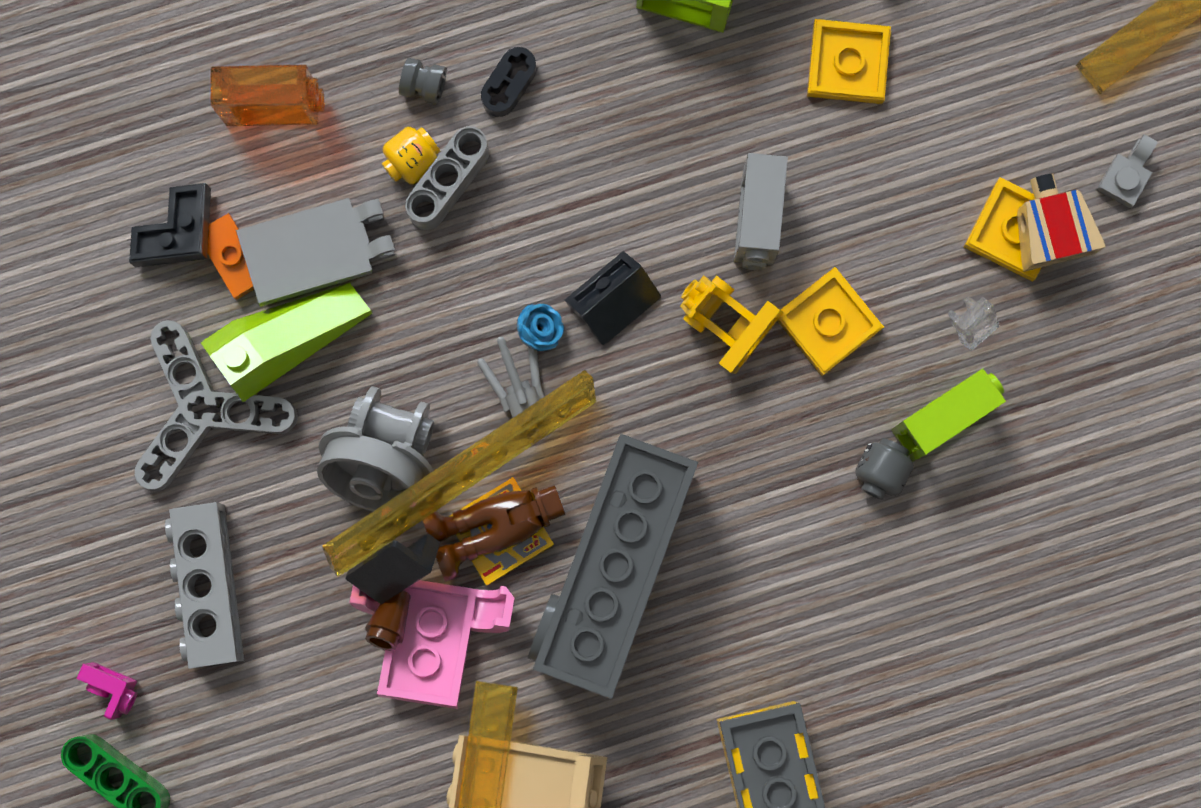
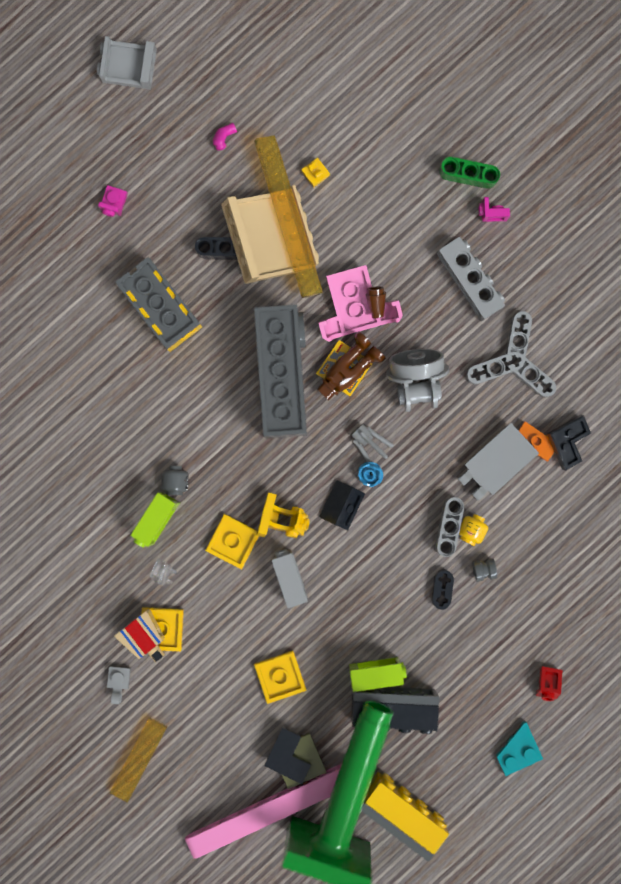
camera: 150 degrees right, 5 degrees up
wedge [201,283,373,402] -> none
clear orange window [211,65,325,126] -> none
clear yellow tile [322,370,596,577] -> none
black panel [345,534,441,604] -> none

